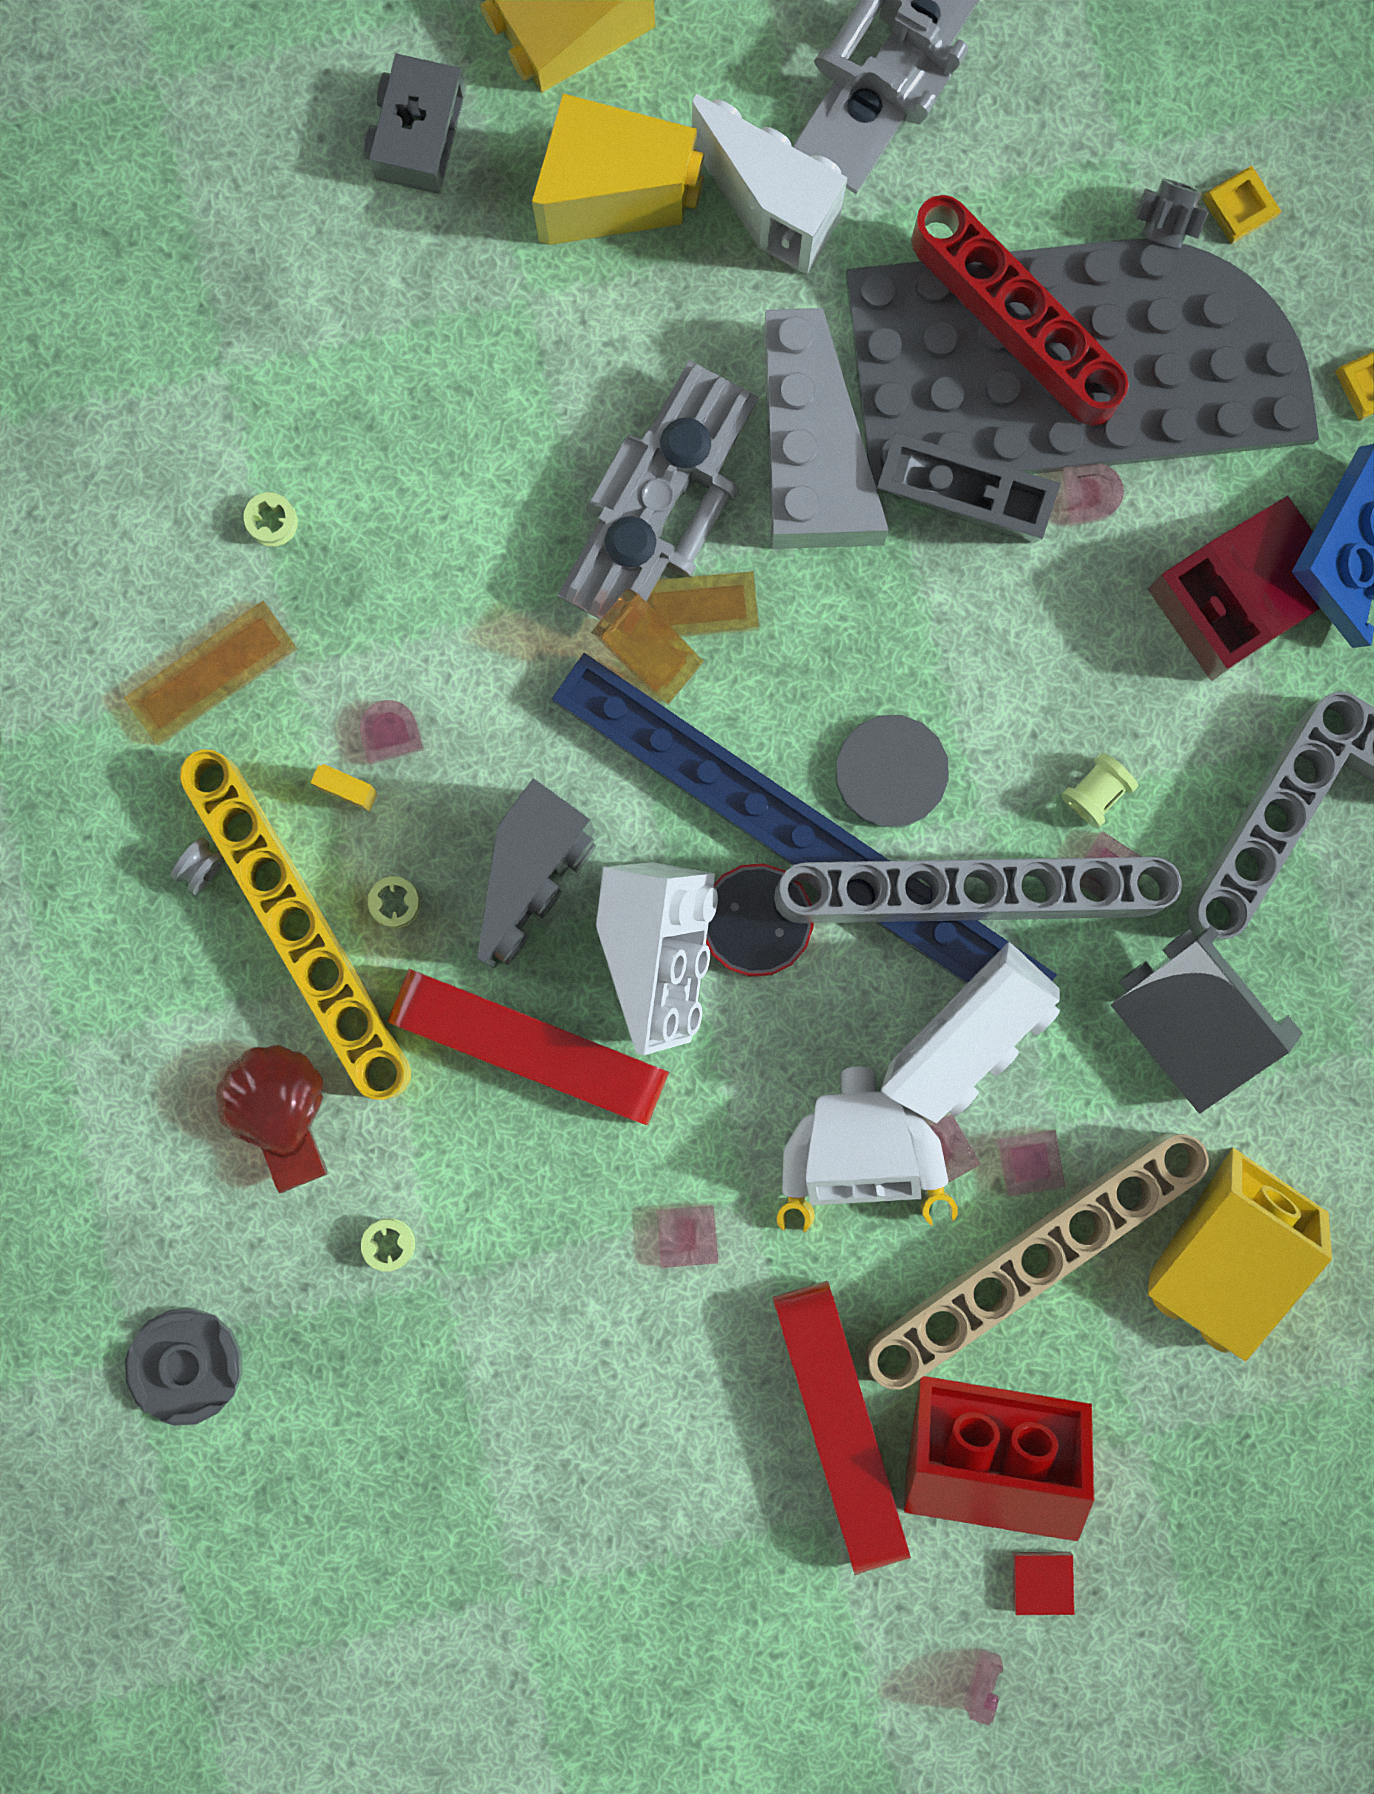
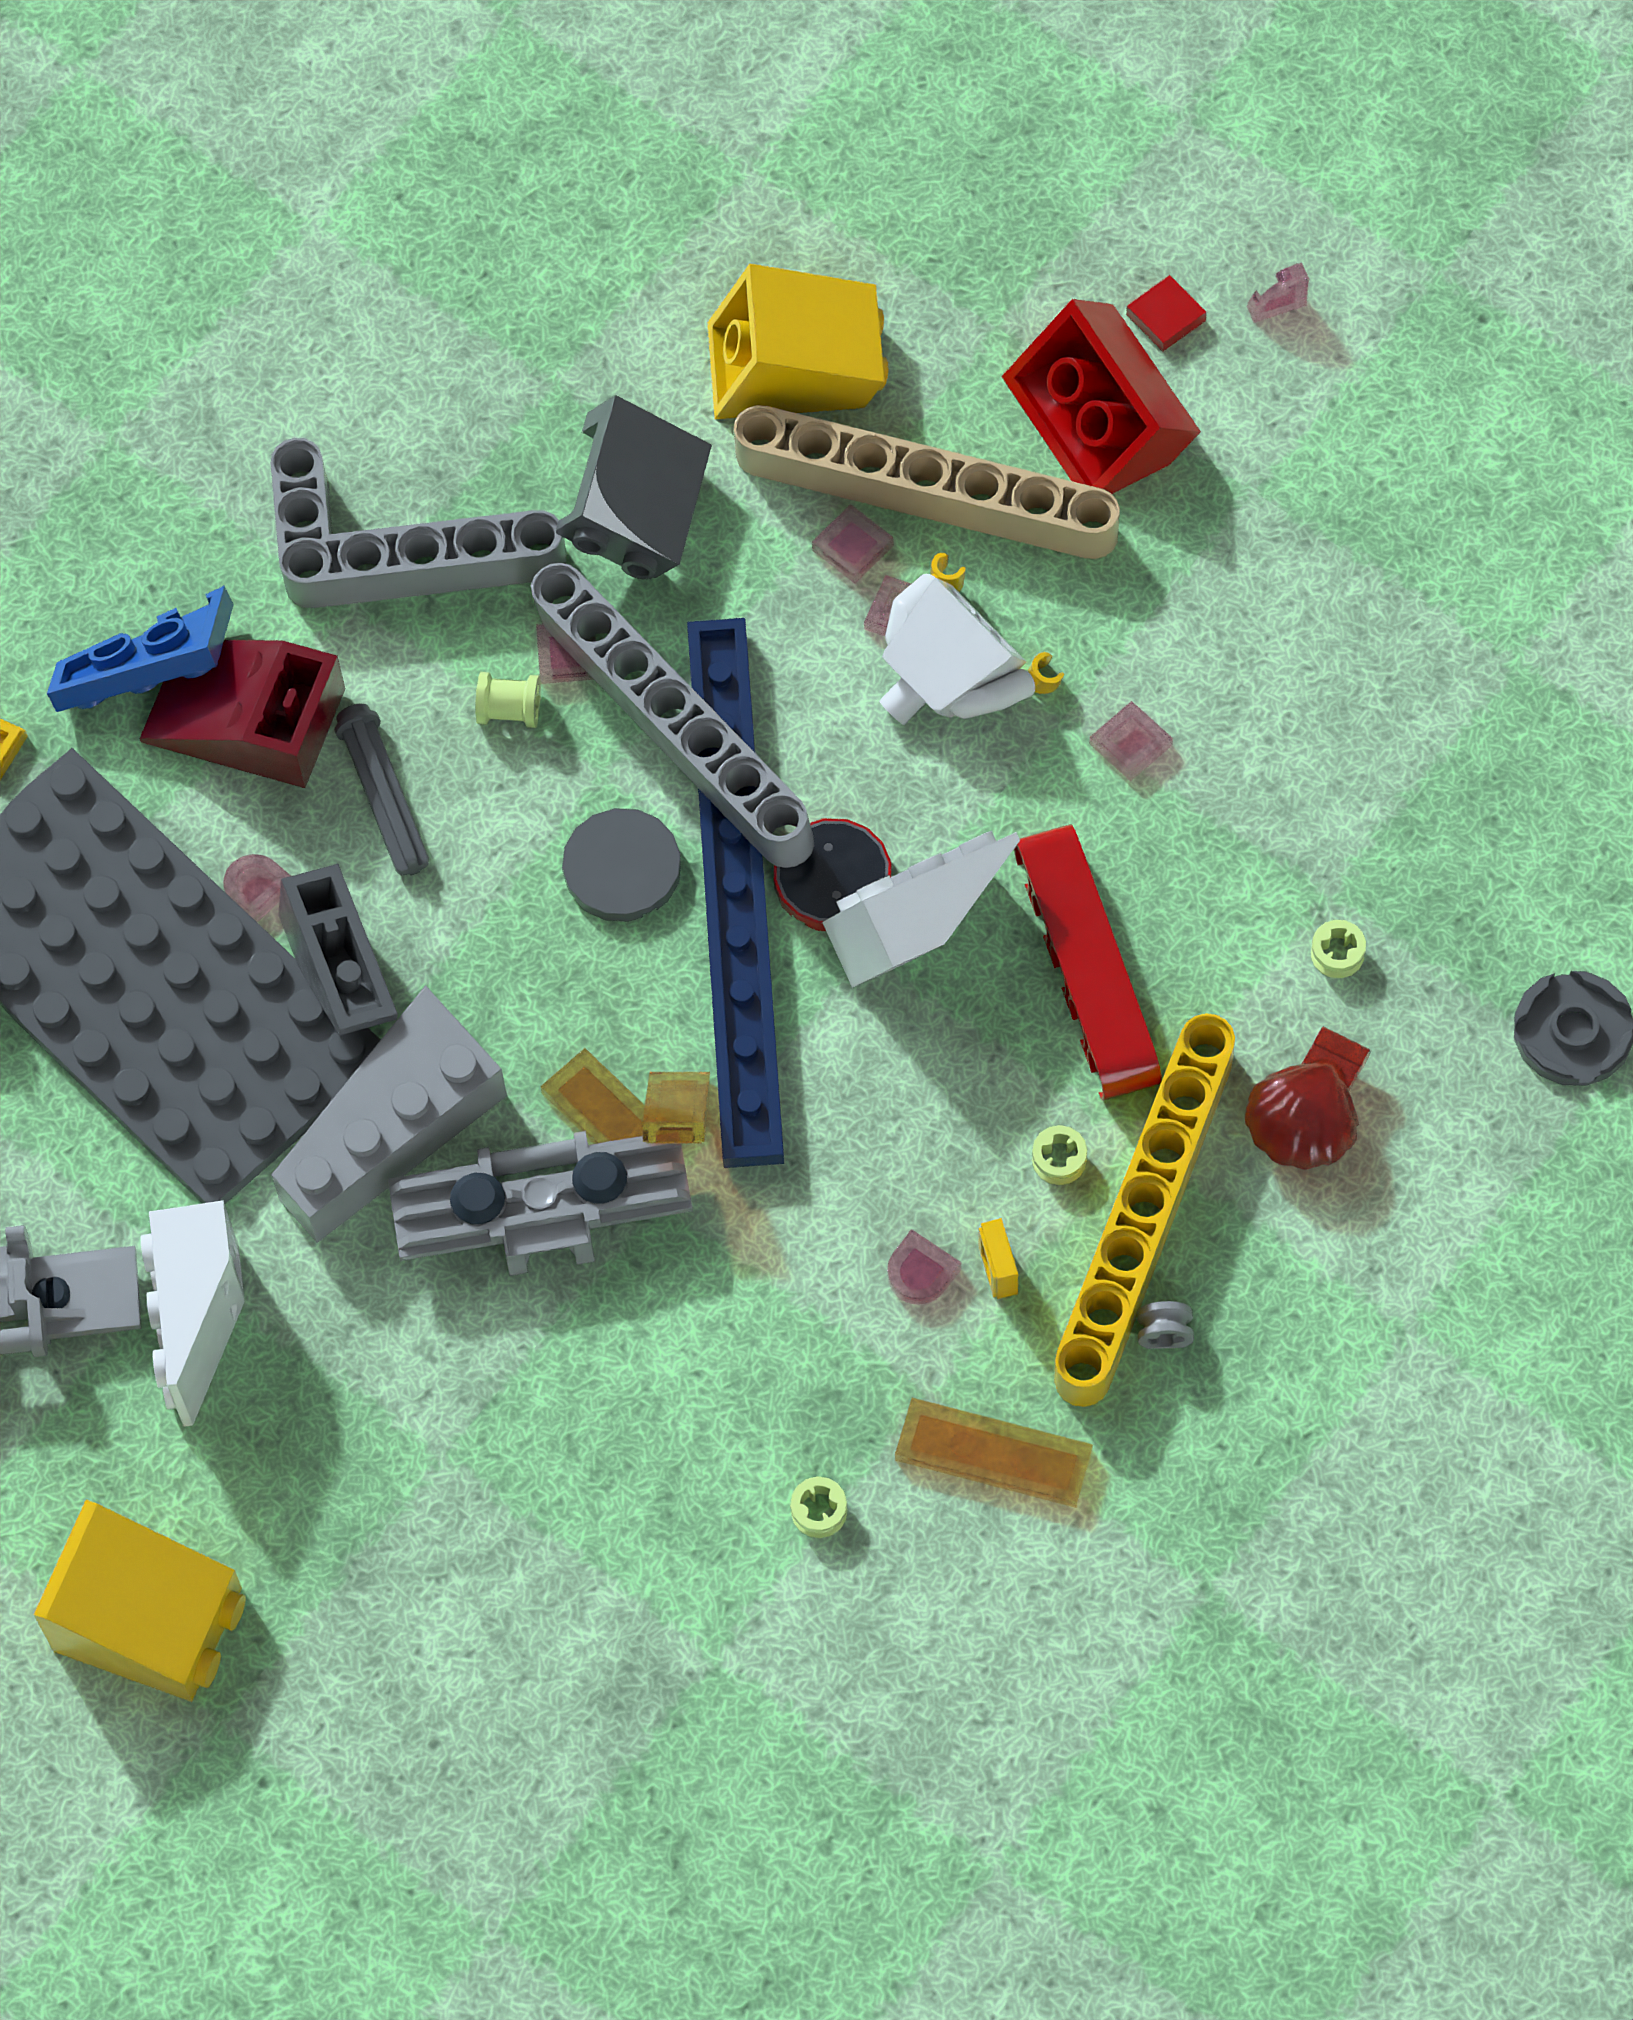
camera: 125 degrees left, 20 degrees down
dark grey brick [364,53,466,194] -> none
dark grey slope [477,778,596,968] -> none
yellow slope [532,93,705,245] -> none
red beam [772,1280,911,1575] -> none
white slope [881,942,1060,1123] -> none
red beam [911,195,1129,426] -> none
none -> dark grey axle [334,704,429,876]

